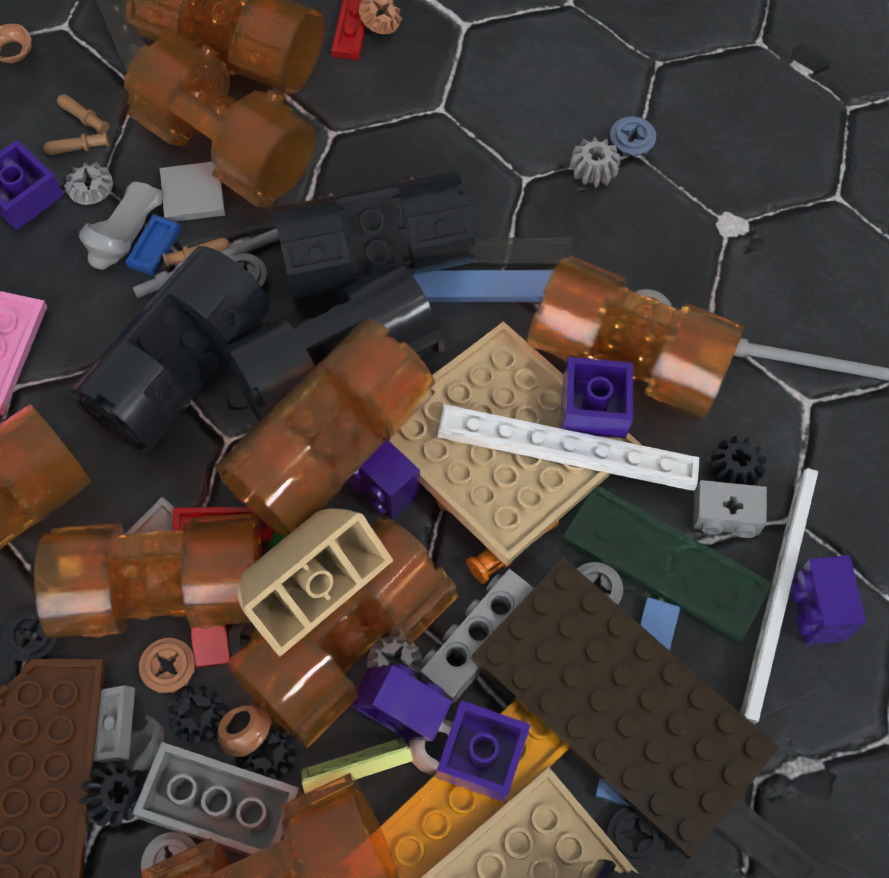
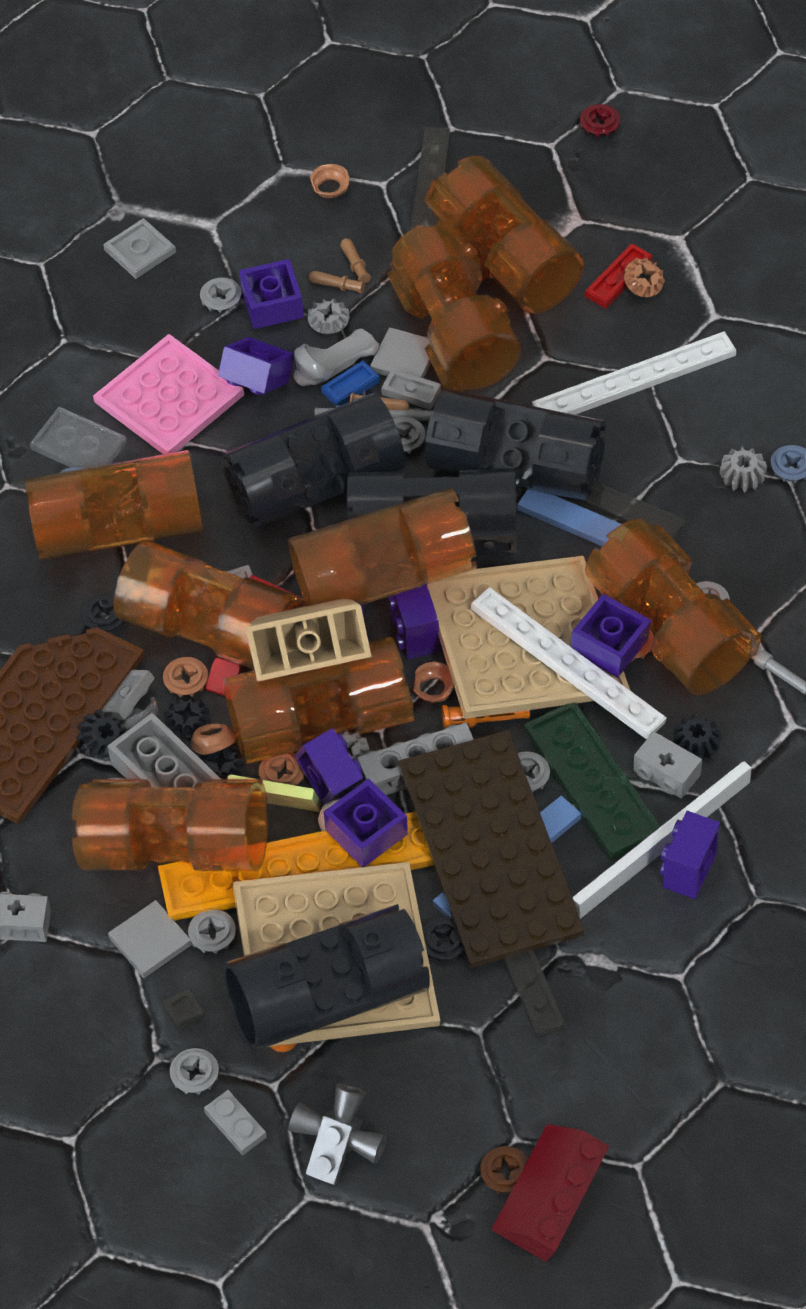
camera: 35 degrees right, 10 degrees down
none -> dark purple brick [218,337,294,395]
none -> nougat gear [259,751,304,786]
none -> light grey plate [381,369,441,410]
none -> nougat piece [413,662,455,703]
none -> white tile [532,331,736,415]

